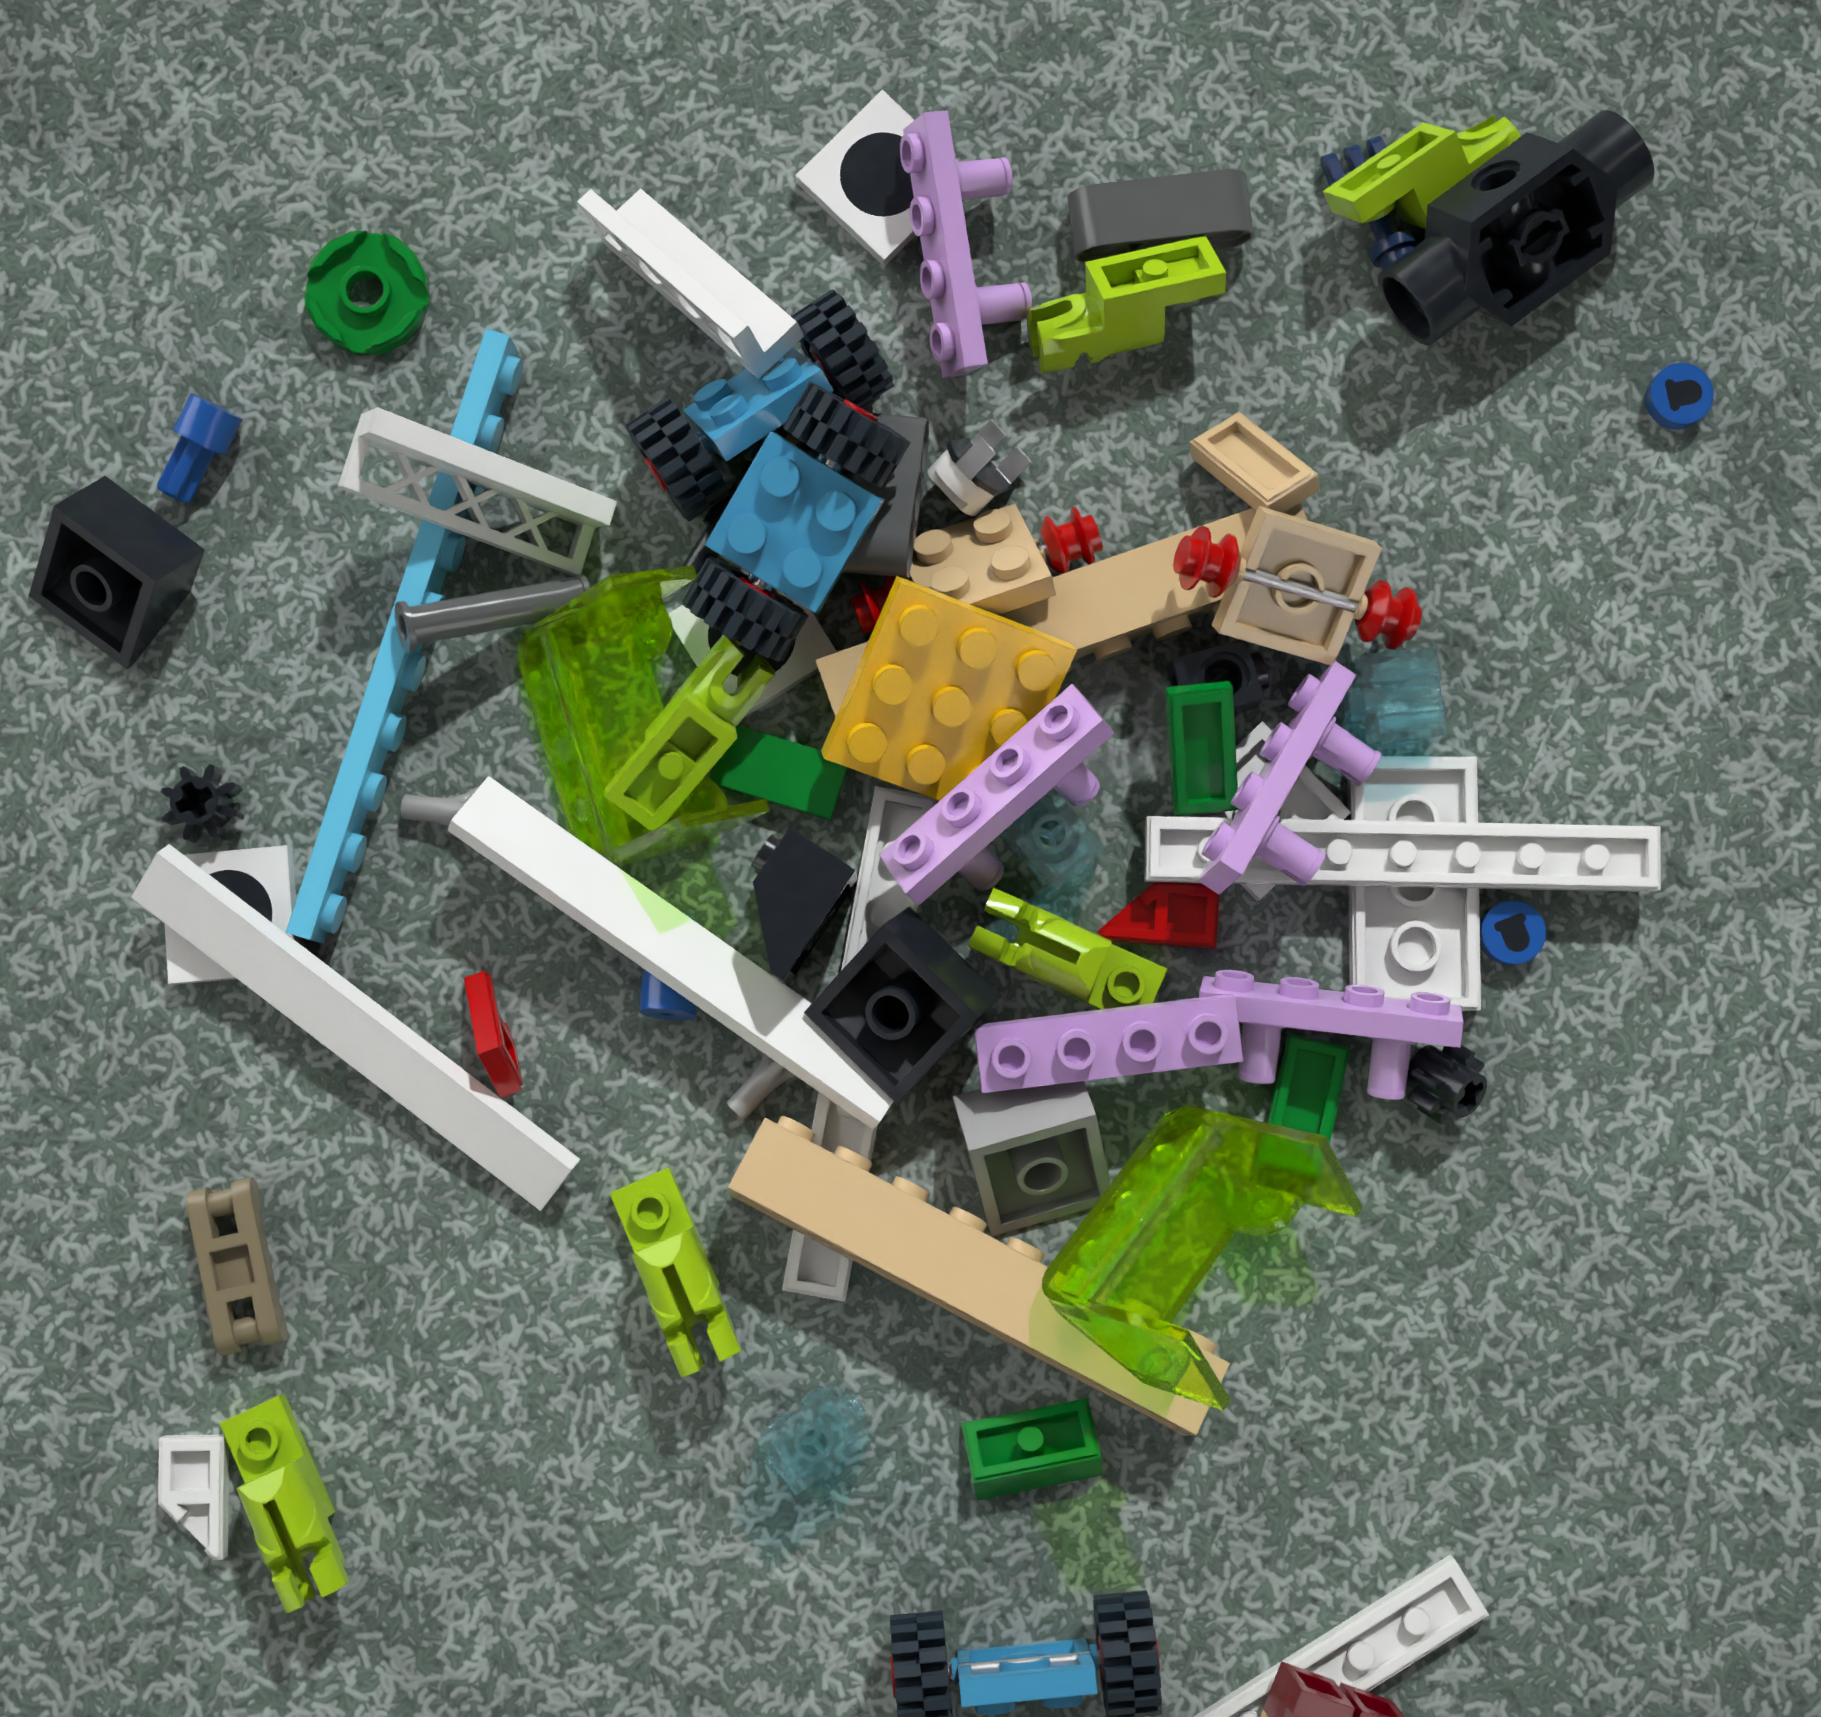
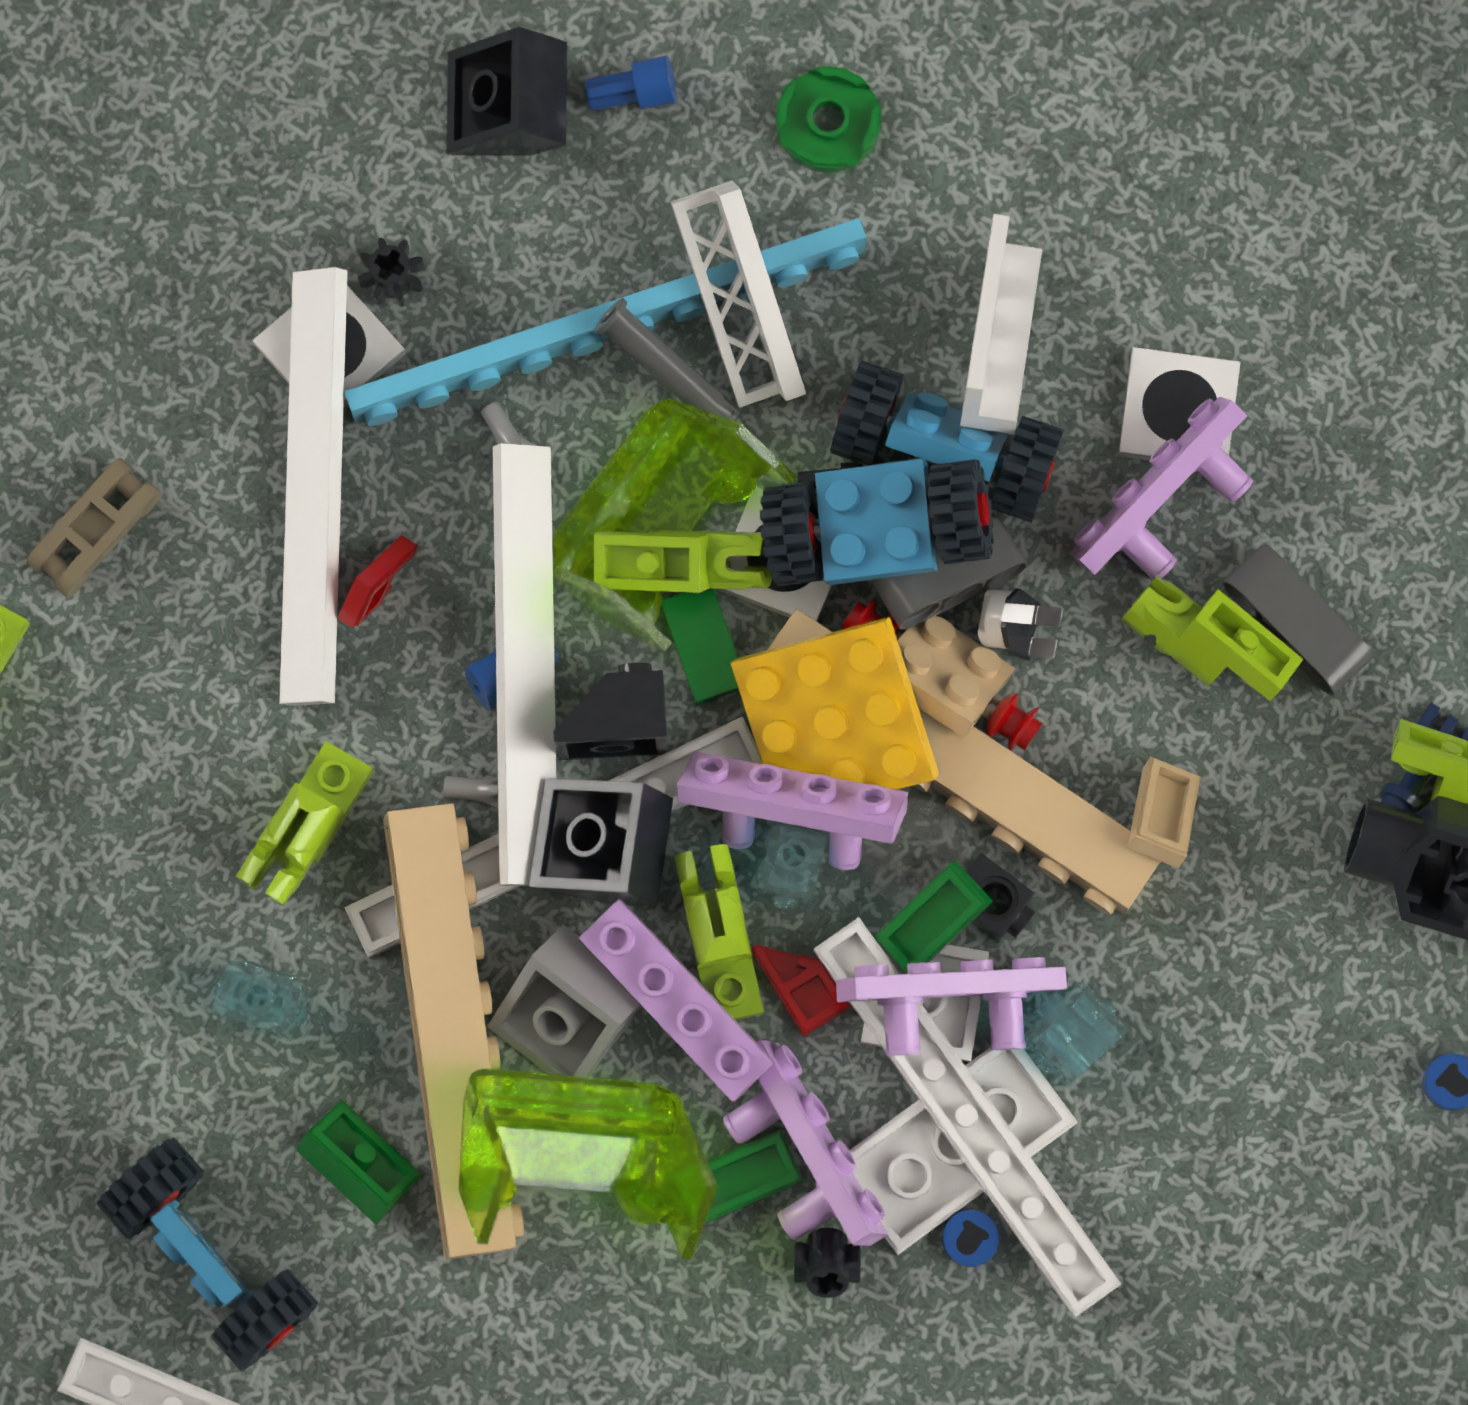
camera: 55 degrees right, 5 degrees down
tan plate [1173,506,1422,665] -> none

